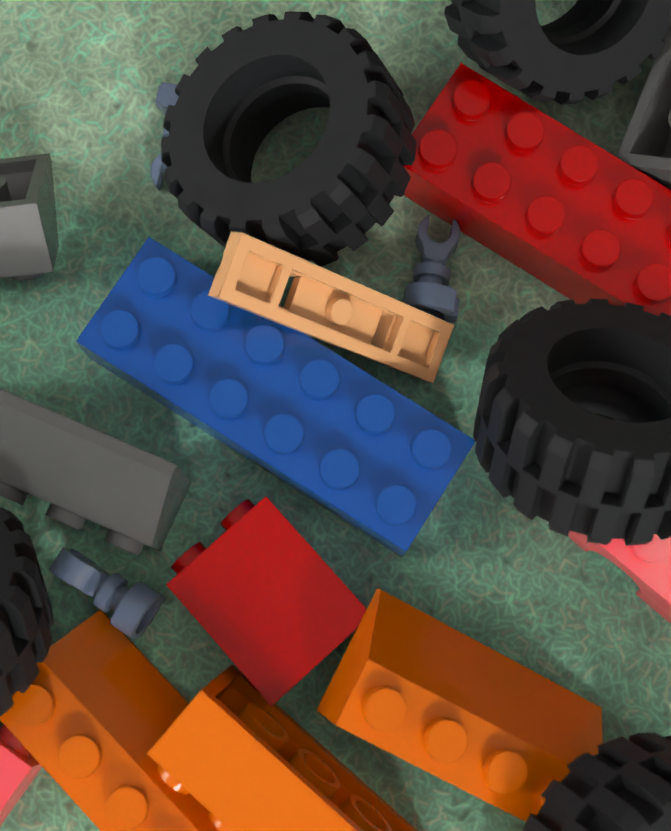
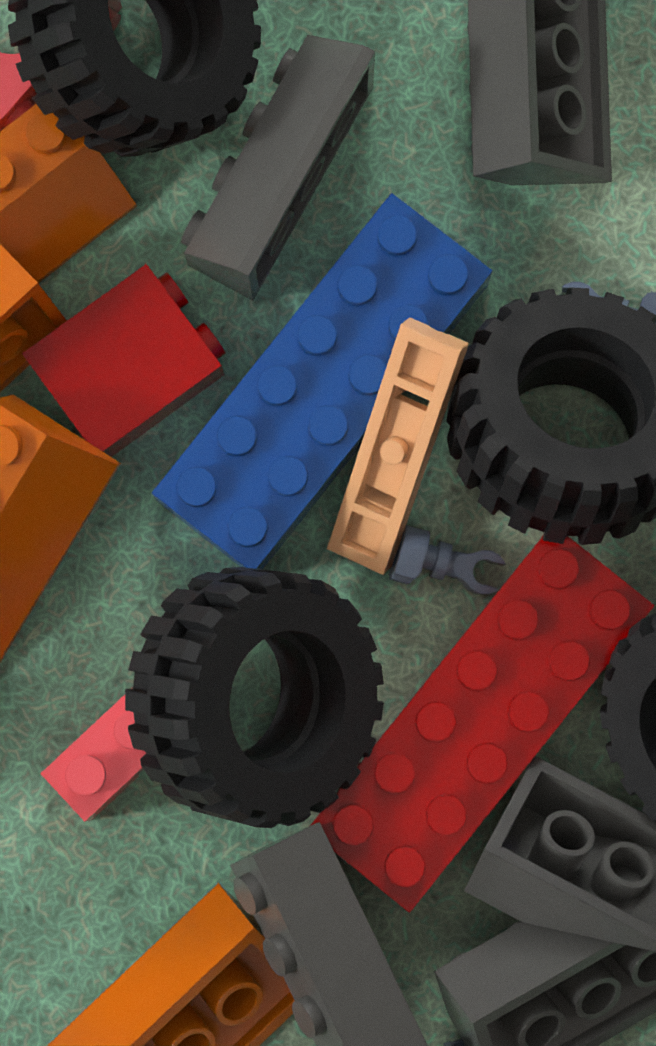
camera: 100 degrees right, 5 degrees up
sand blue piece [49,547,167,640] -> none

